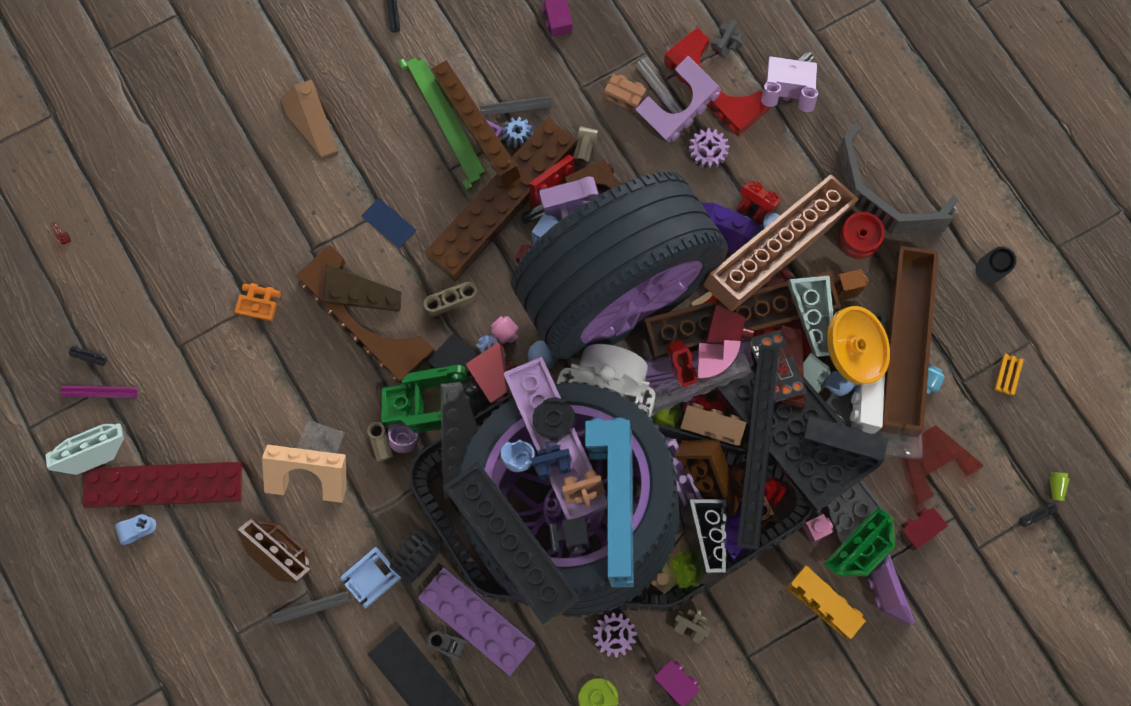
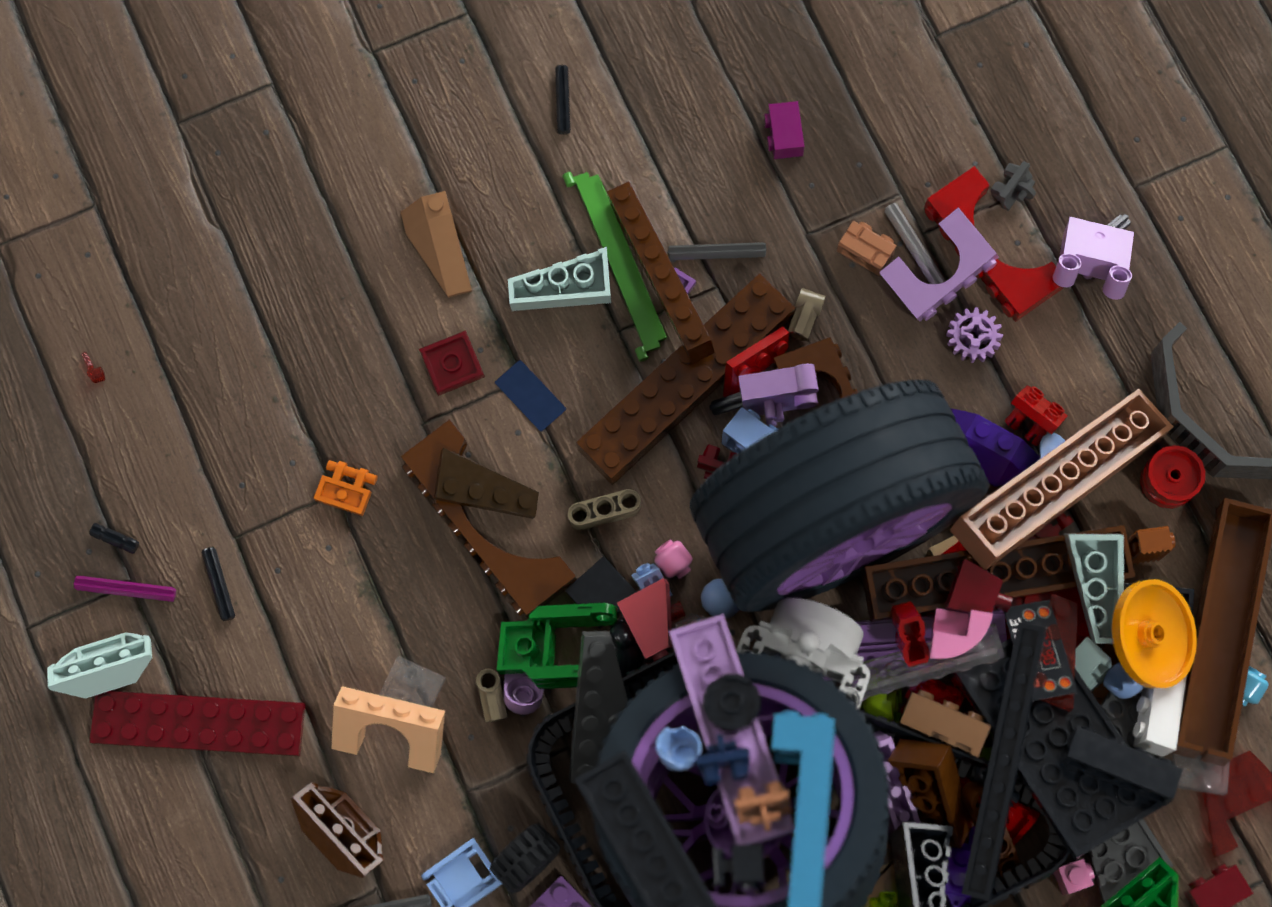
camera: 10 degrees right, 0 degrees up
light blue piece [114,514,157,545] -> none
light blue gear [502,116,533,149] -> none
none -> black axle [201,547,235,621]
none -> dark red plate [419,330,485,396]
none -> light aqua wedge [508,247,611,311]

